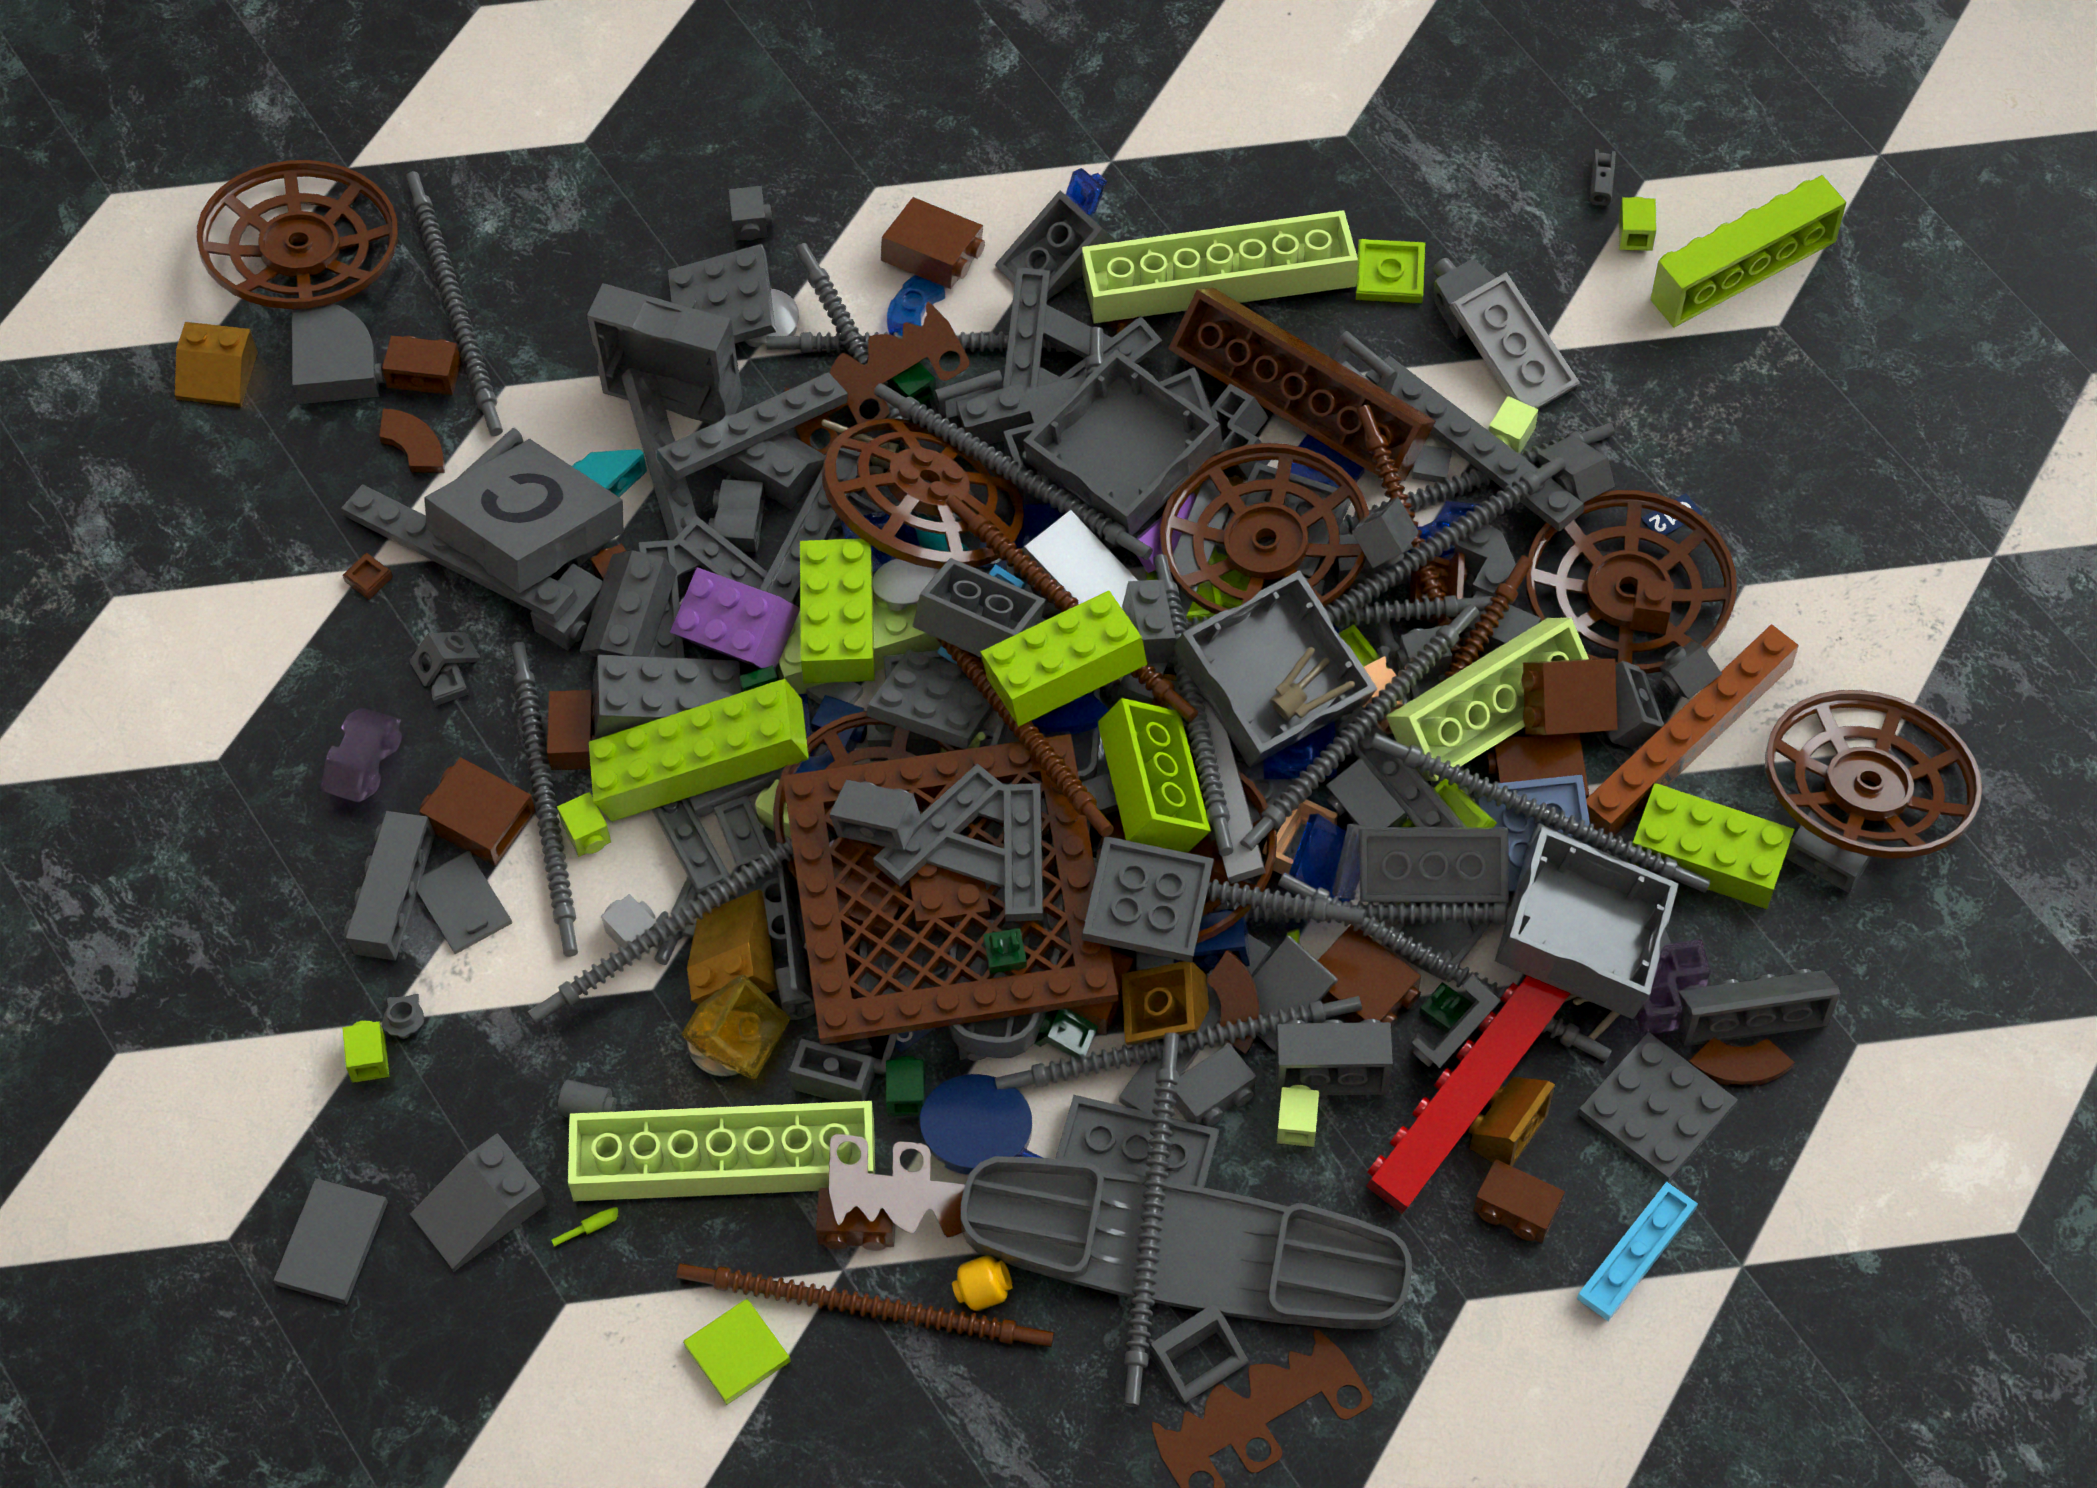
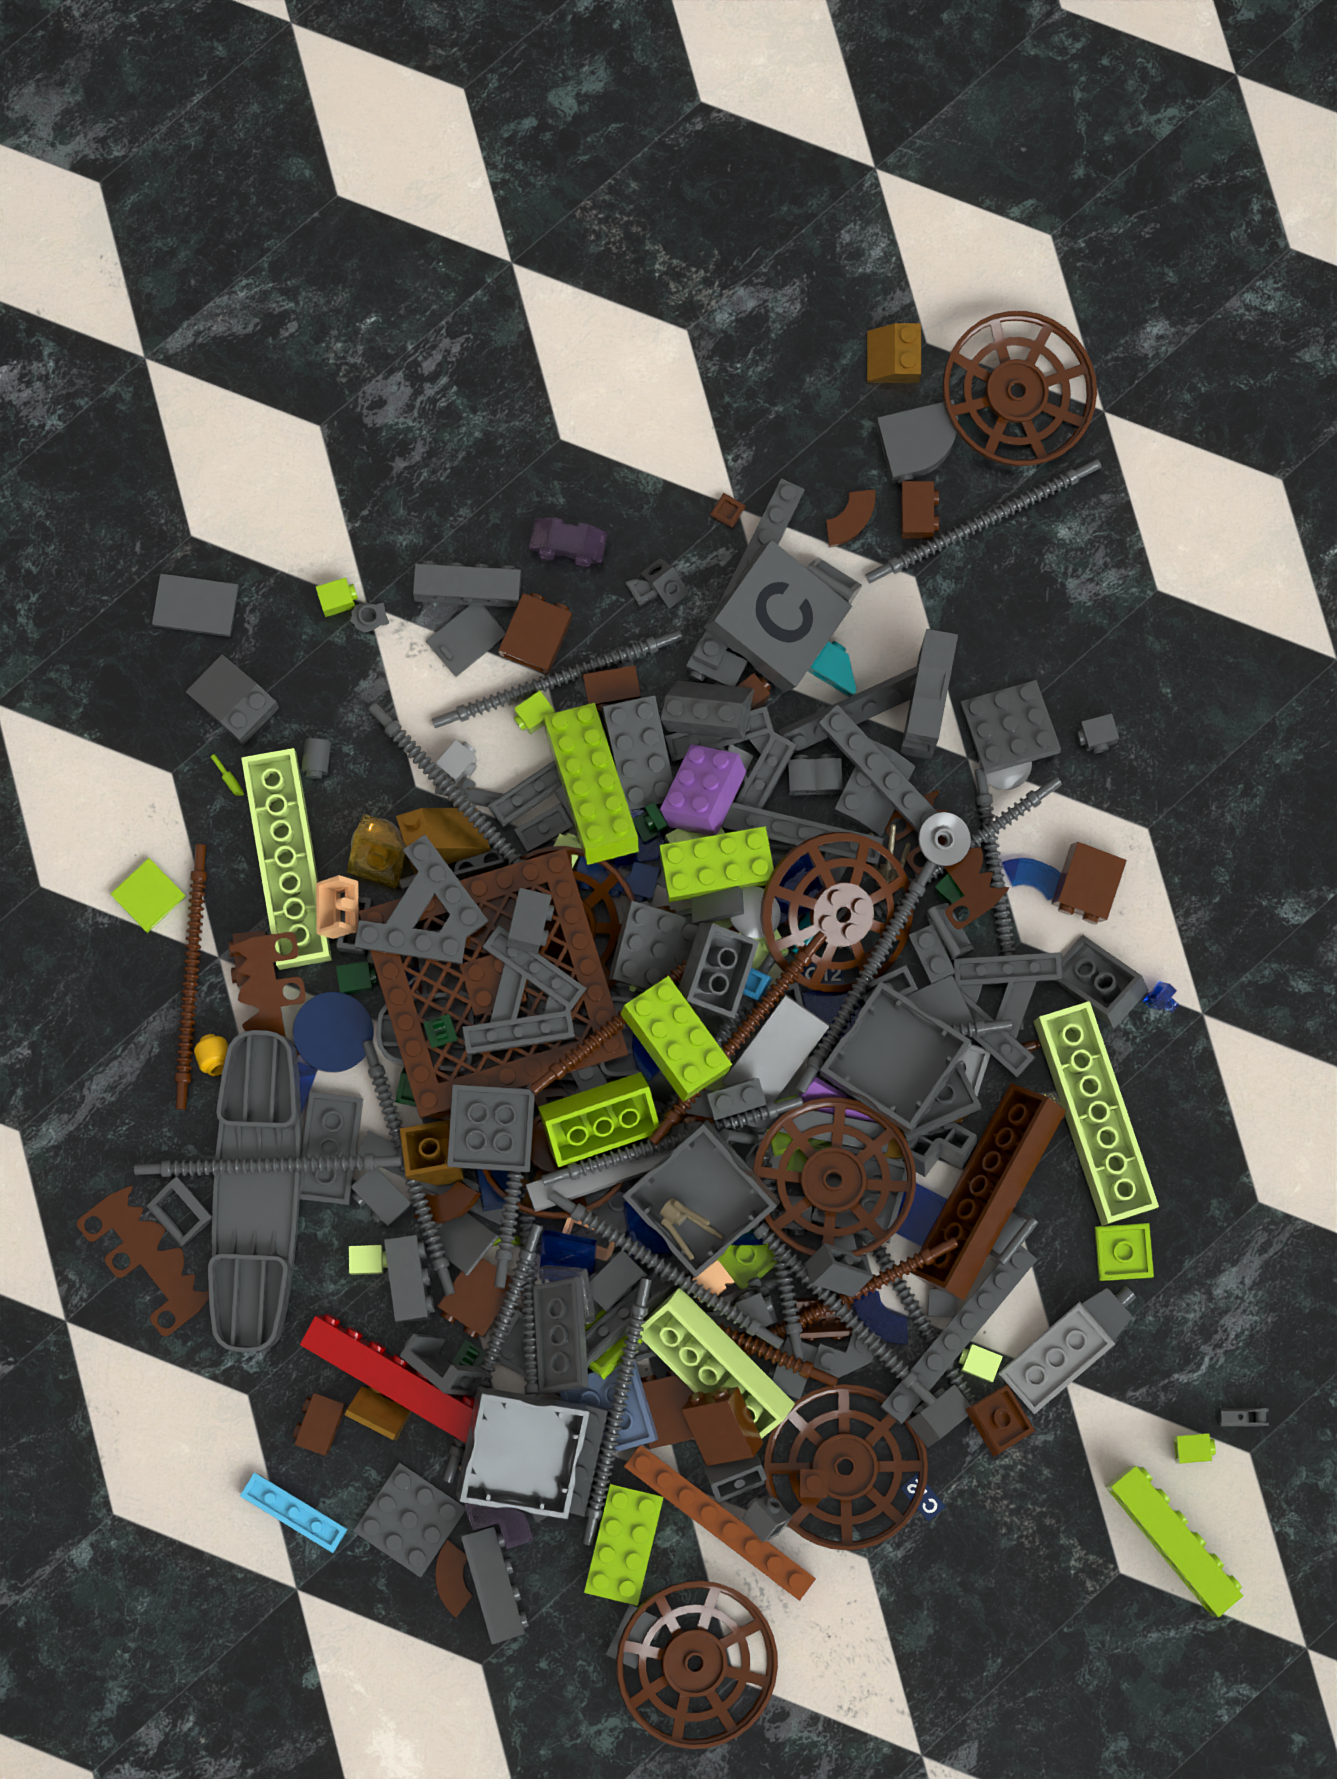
camera: 80 degrees right, 20 degrees up
none -> light nougat window [316,875,359,939]
none -> dark grey plate [354,834,489,964]
none -> dark grey tile [691,886,744,926]
none -> light grey dish [918,812,971,866]
none -> reddish brown tile [965,1384,1035,1457]

